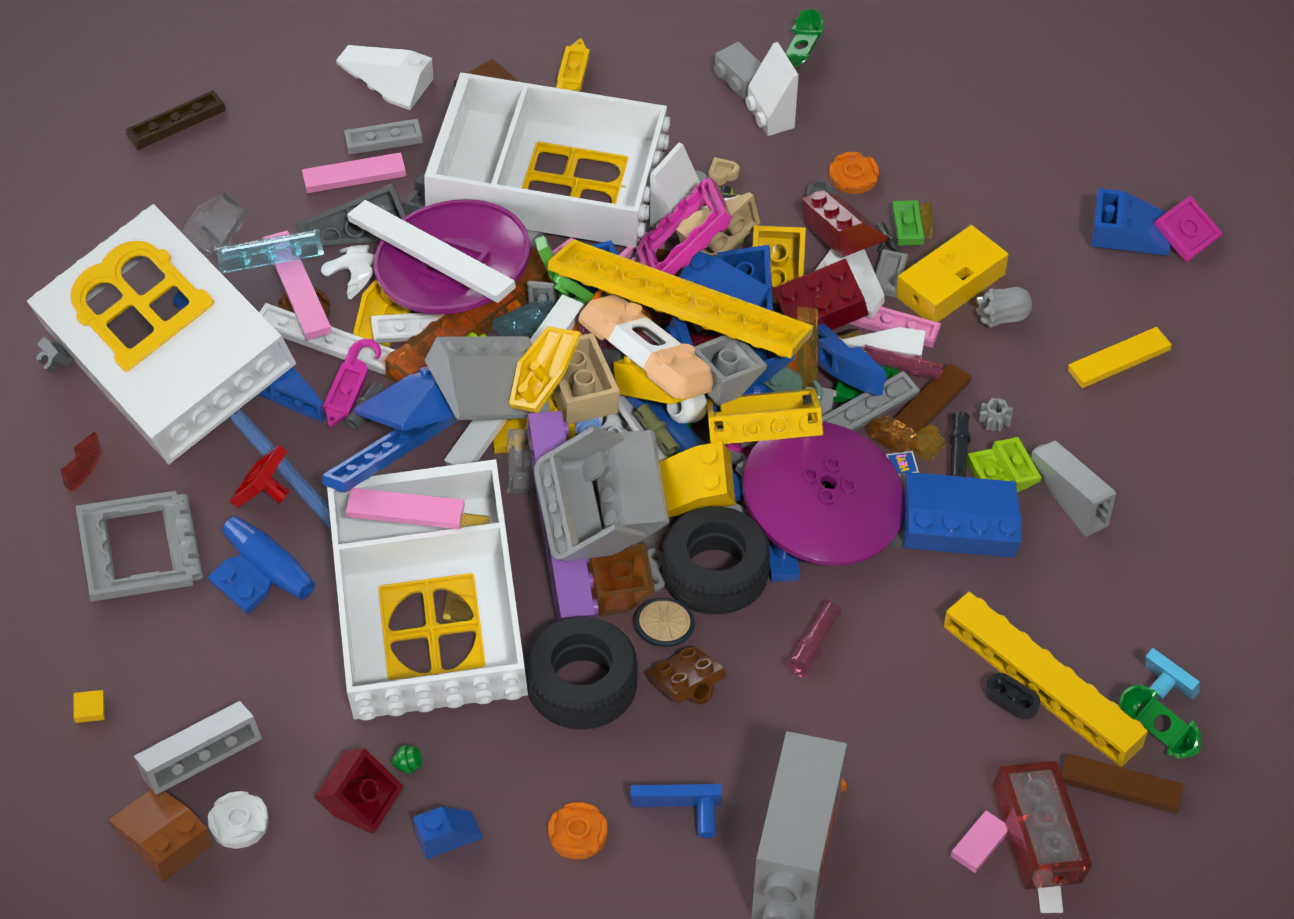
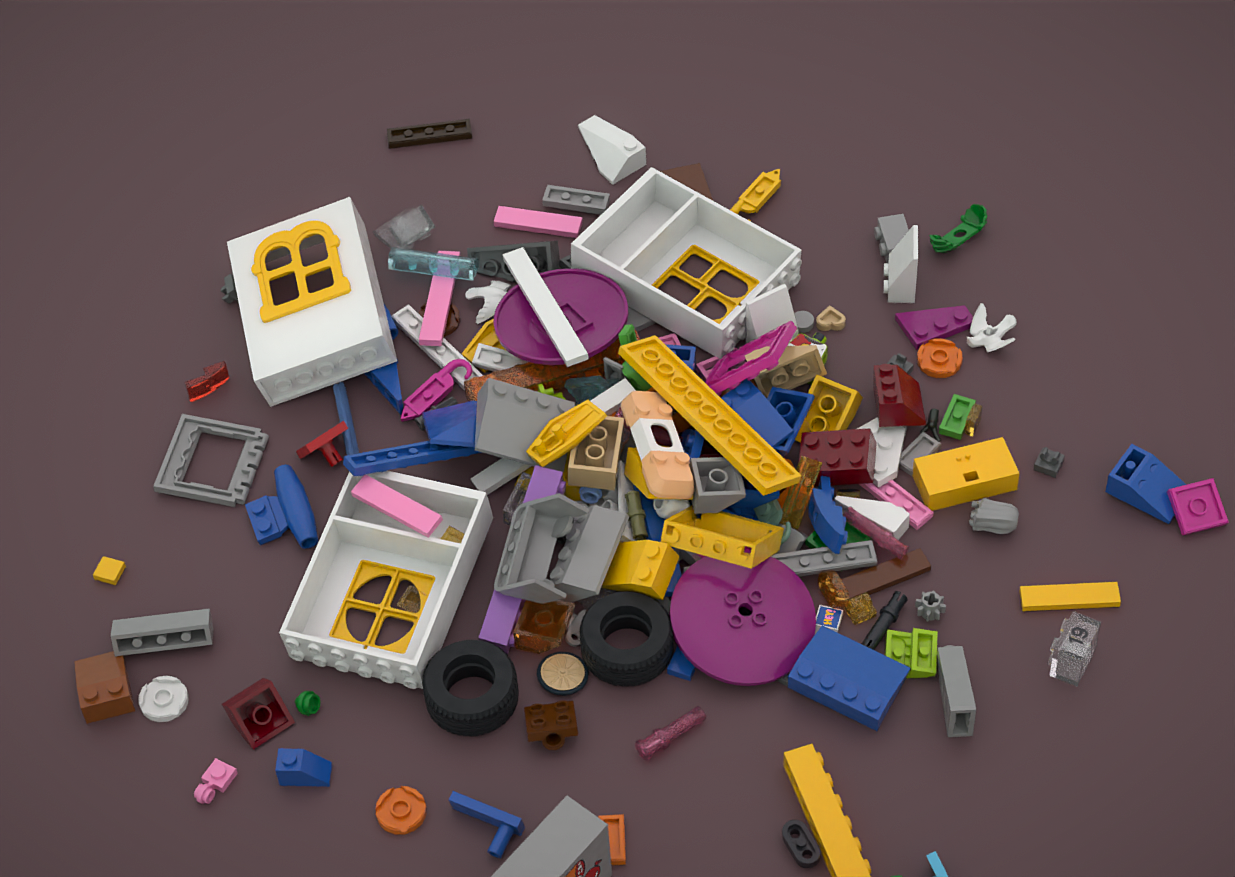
camera: 30 degrees right, 0 degrees up
none -> bright pink plate [194,758,238,804]
none -> magenta wing [895,305,973,350]
none -> white animal [967,303,1017,352]
none -> dark grey tile [1033,447,1065,478]
none -> clear brick [1048,611,1101,687]

